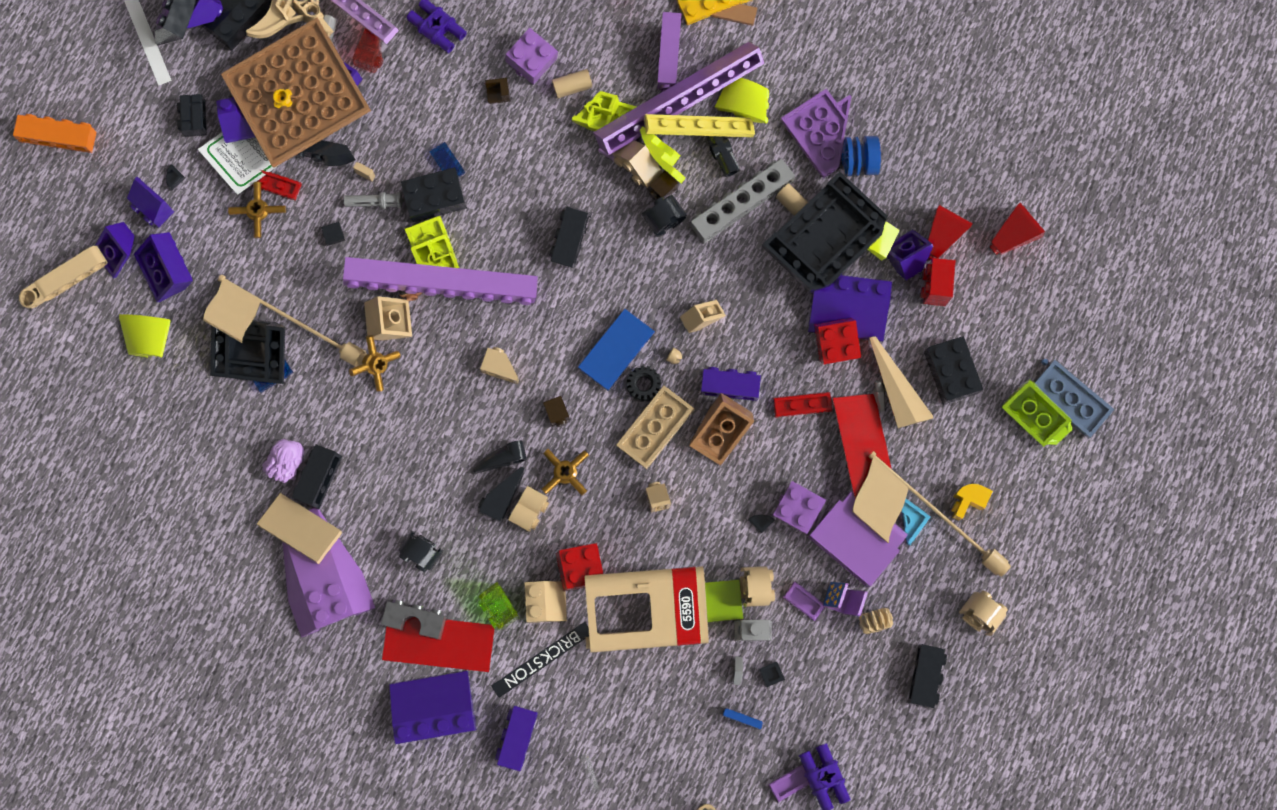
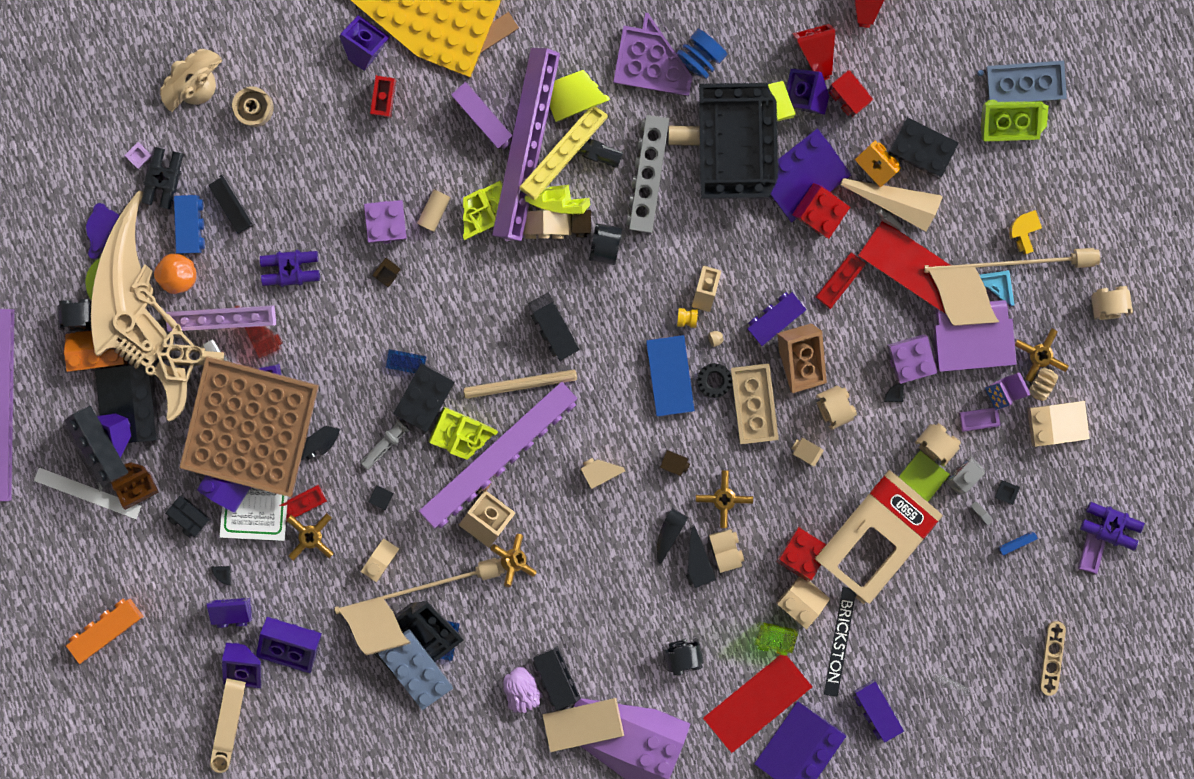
camera: 45 degrees left, 10 degrees up
neon yellow slope [119,314,171,358] -> none
yellow plate [273,89,292,108] -> none
tan tile [353,162,375,182] -> none
flat silver arch [381,599,447,640] -> none
black brick [908,644,947,708] -> none
none -> reddish brown slope [112,462,159,510]
none -> tan slope [361,538,399,582]
none -> sand blue plate [378,629,453,710]
none -> tan axle [464,369,577,399]
none -> yellow wheel [677,308,698,328]
none -> tan brick [816,385,857,430]
none -> light orange brick [854,140,901,188]
none -> pearl gold bar [1015,328,1069,383]
none -> slope [1027,401,1089,447]

